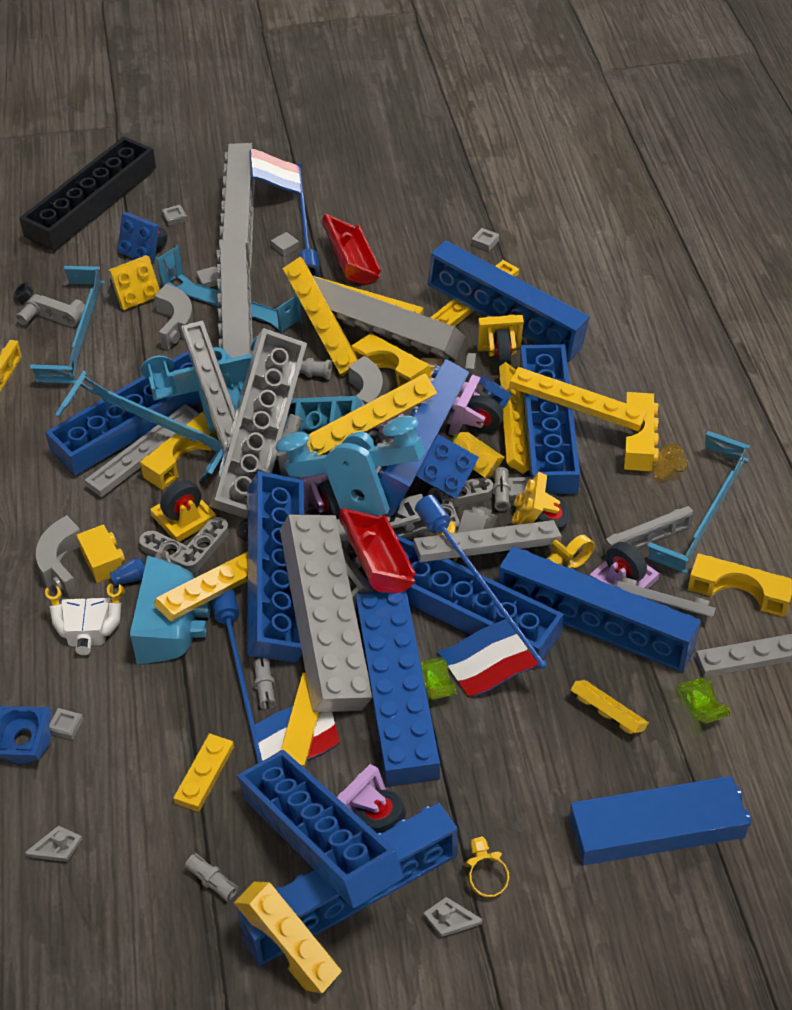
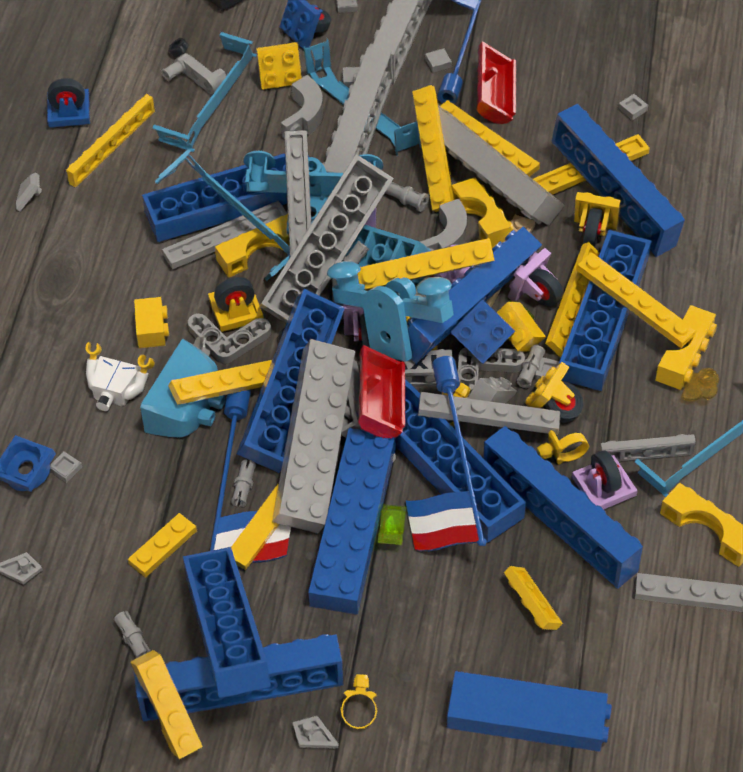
camera: 20 degrees right, 5 degrees up
light grey arch [36,515,81,597] -> none
blue cone [110,557,145,586] -> none
plate [337,764,406,833] -> none
light grey tile [465,353,476,382] -> none
blue bracket [479,375,511,408] -> none
light grey plate [613,577,716,617] -> none
clear neon green slope [677,677,731,723] -> none

